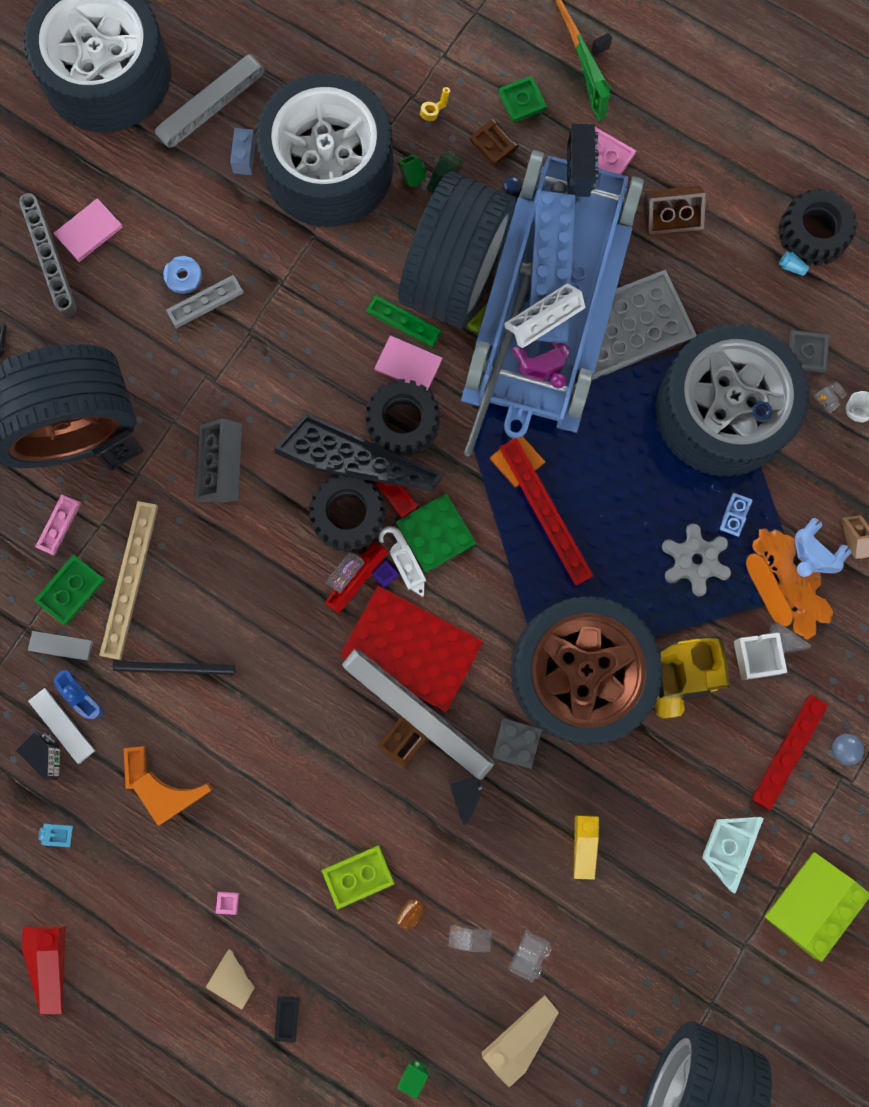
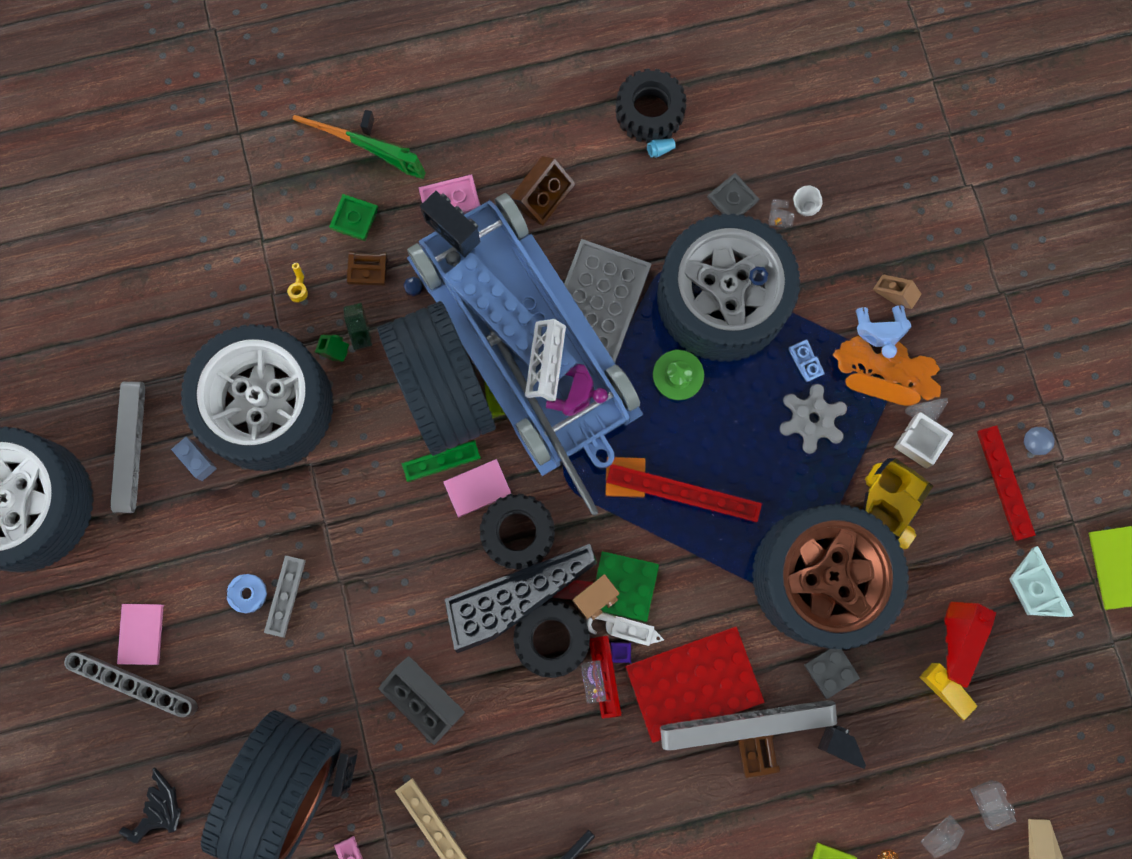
camera: 45 degrees left, 0 degrees up
none -> medium nougat brick [573,574,620,620]
none -> bright green hat [653,350,704,400]
none -> red wedge [944,602,996,688]

